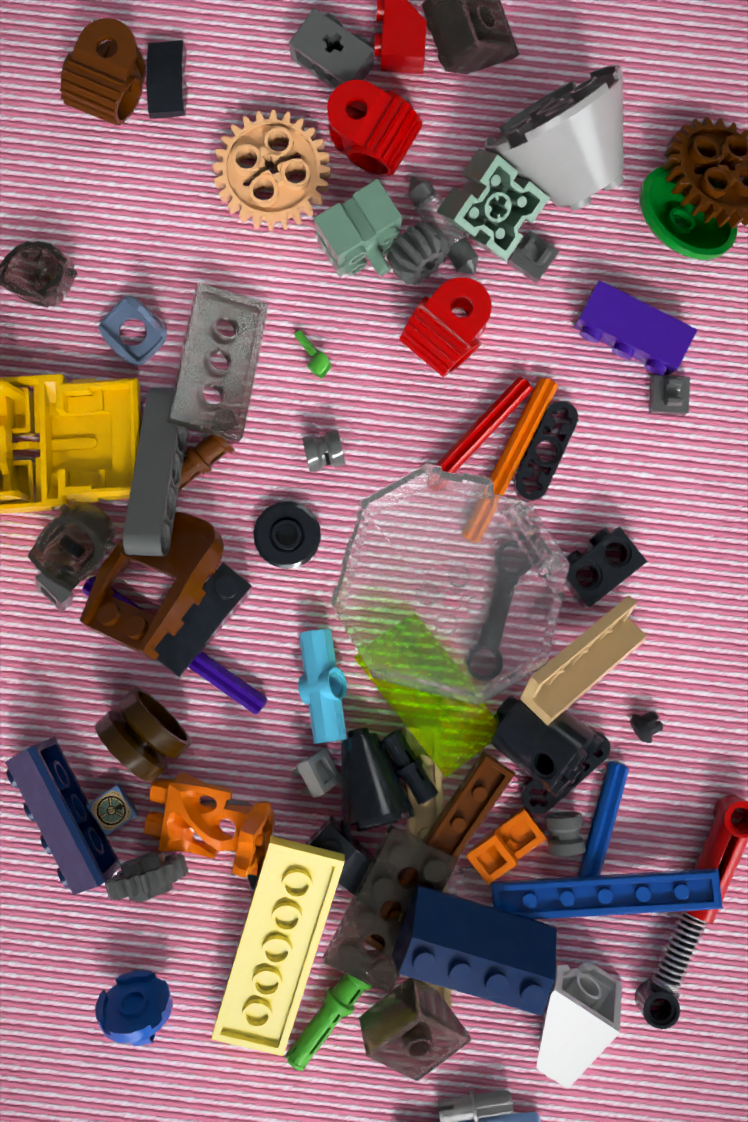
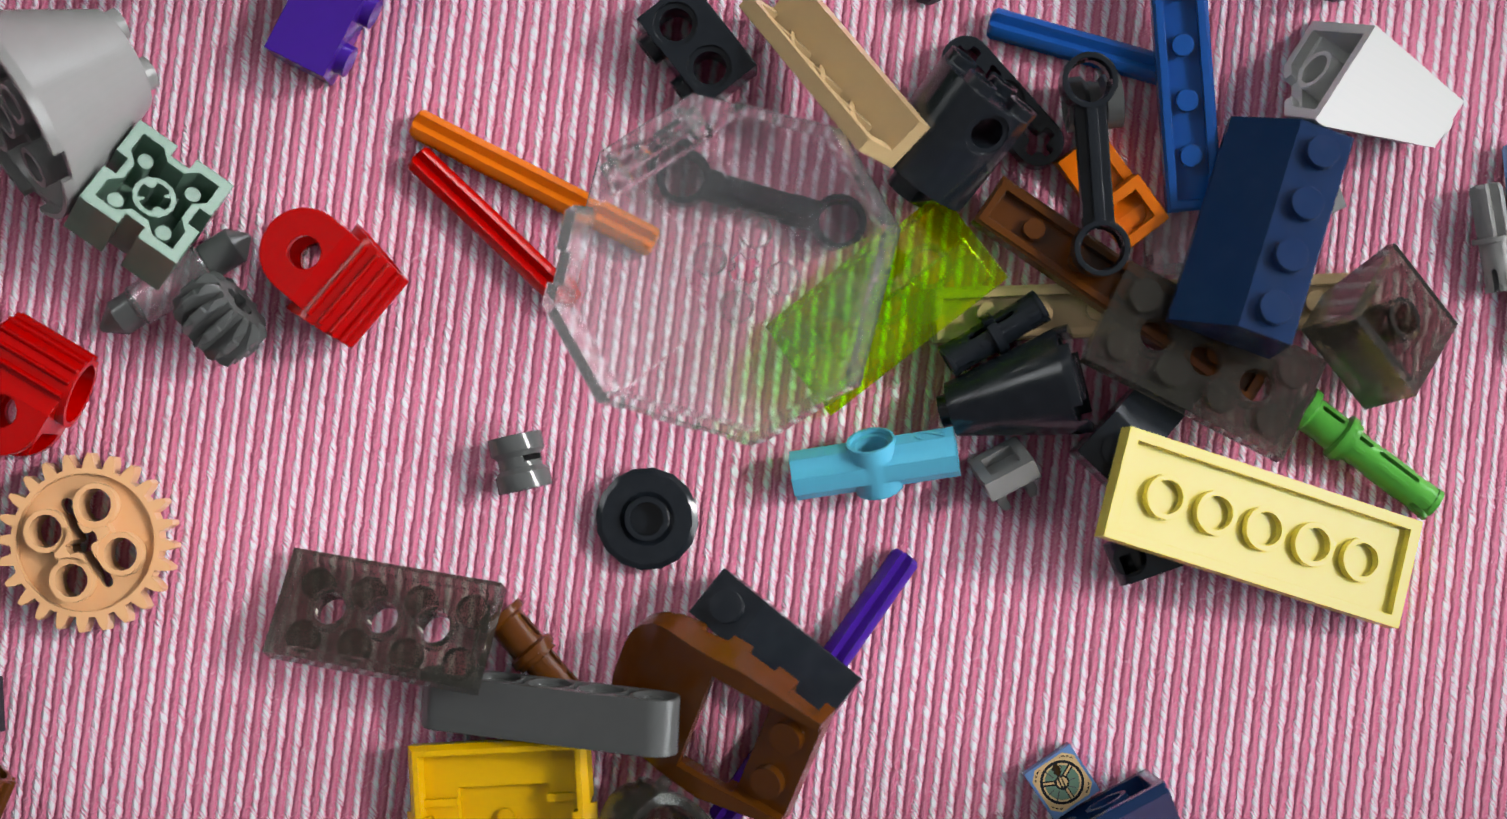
camera: 90 degrees left, 0 degrees up
dark brown wheel [95,687,192,783] -> none
blue tile [95,970,173,1046] -> none
sand blue piece [98,296,167,366] -> none
dark grey gear [105,851,189,903] -> none
orange hips [144,773,275,878] -> none
bright green hand [294,330,331,379] -> none
sand green brick [314,179,402,277] -> none
dark grey tile [508,231,559,284] -> none
black beam [514,401,578,501] -> none
none -> black piece [1058,52,1131,278]

